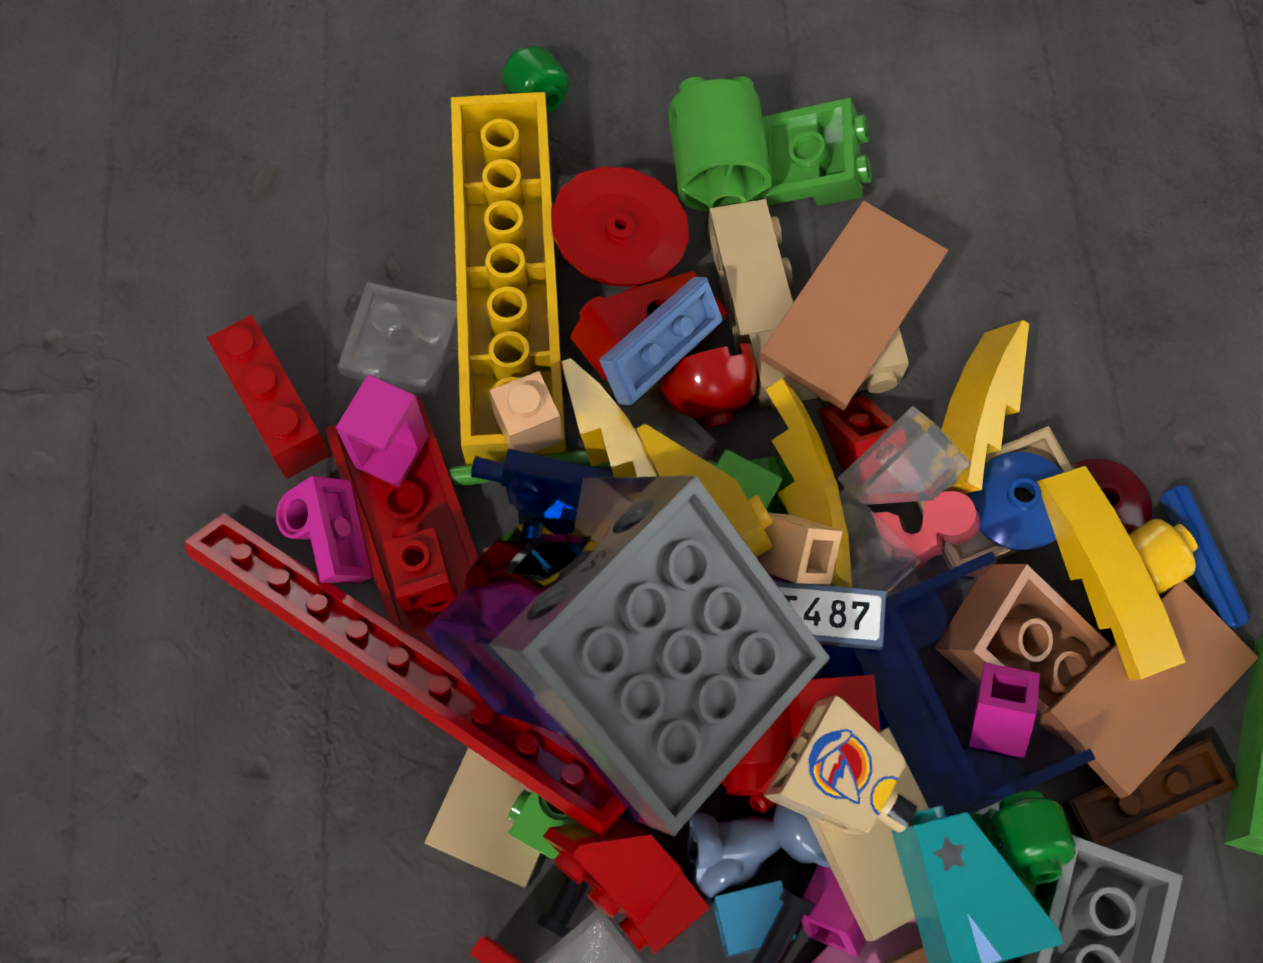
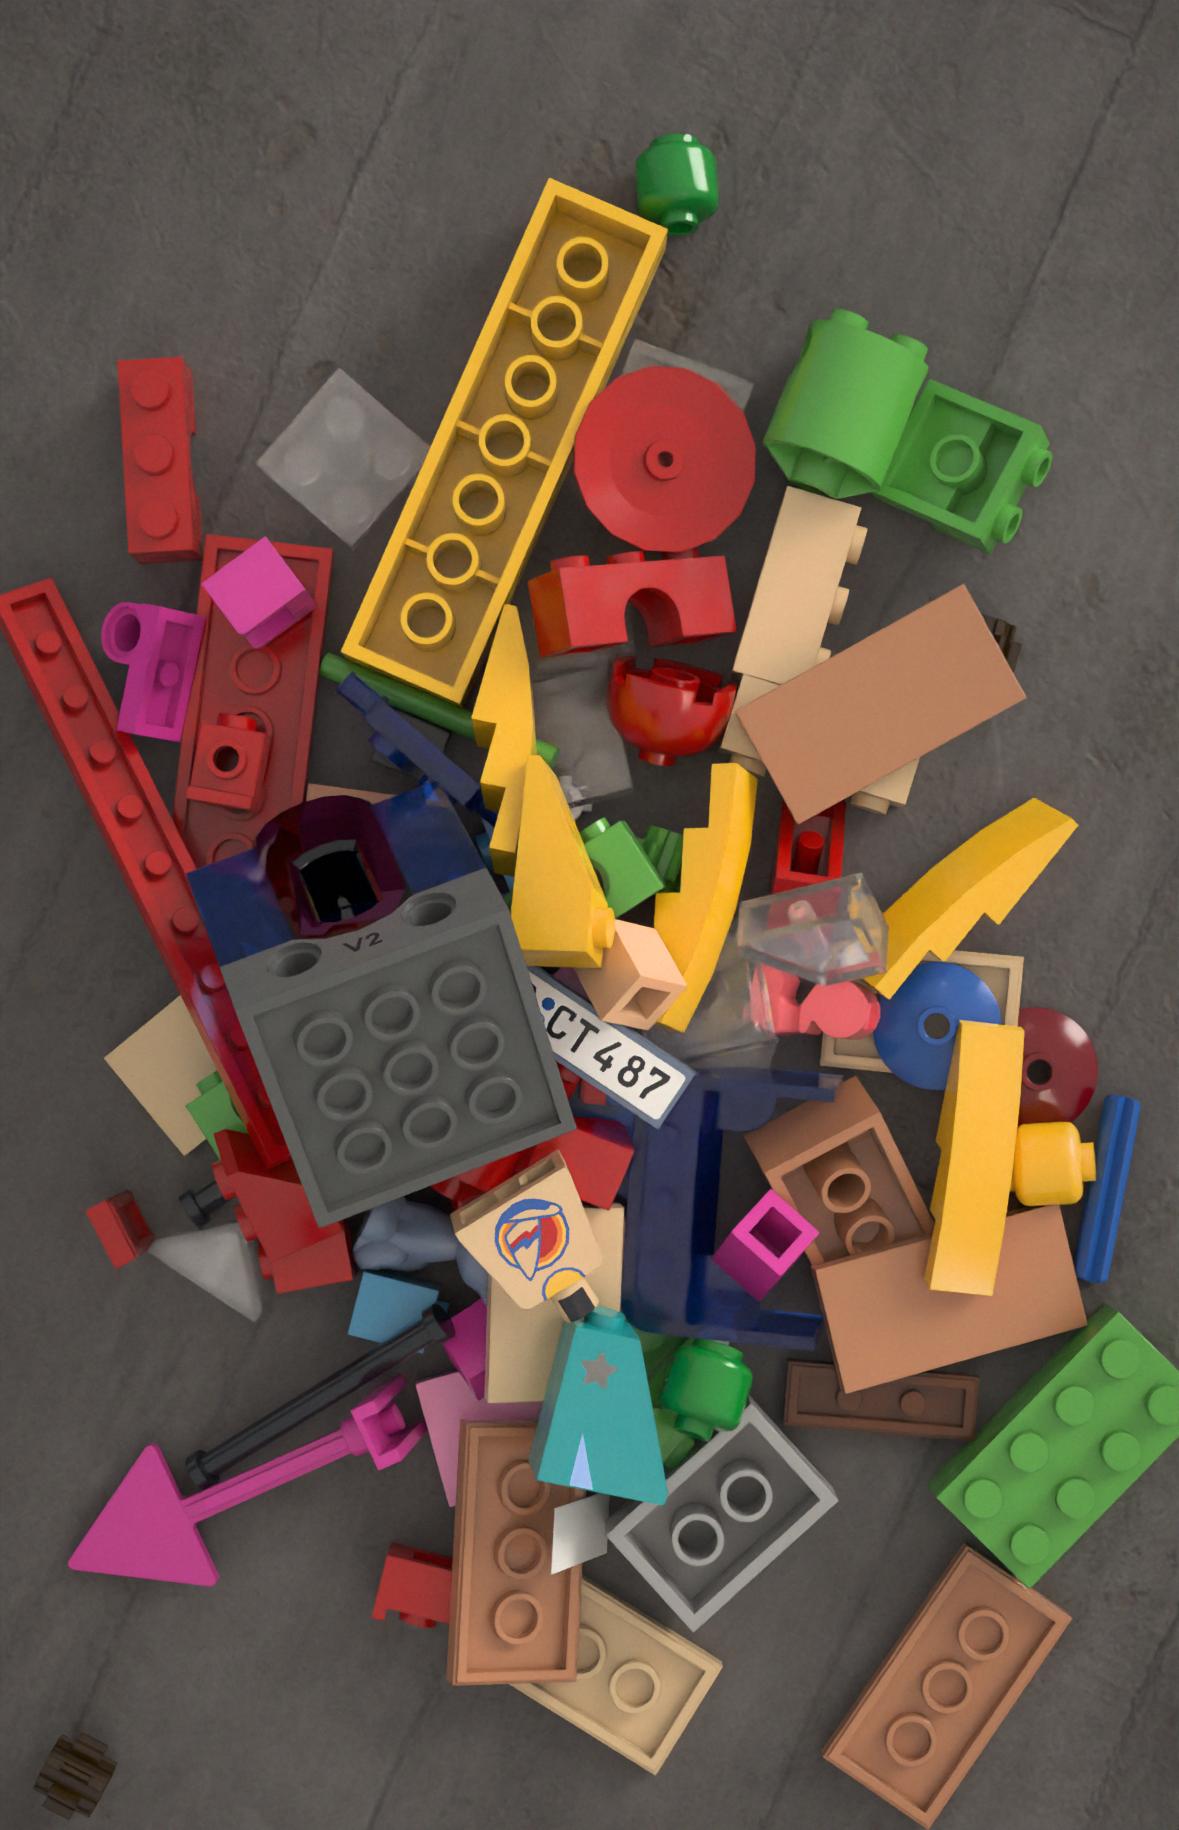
camera: 30 degrees right, 20 degrees up
light nougat brick [490,371,562,460] -> none
medium blue tile [599,277,723,405] -> none

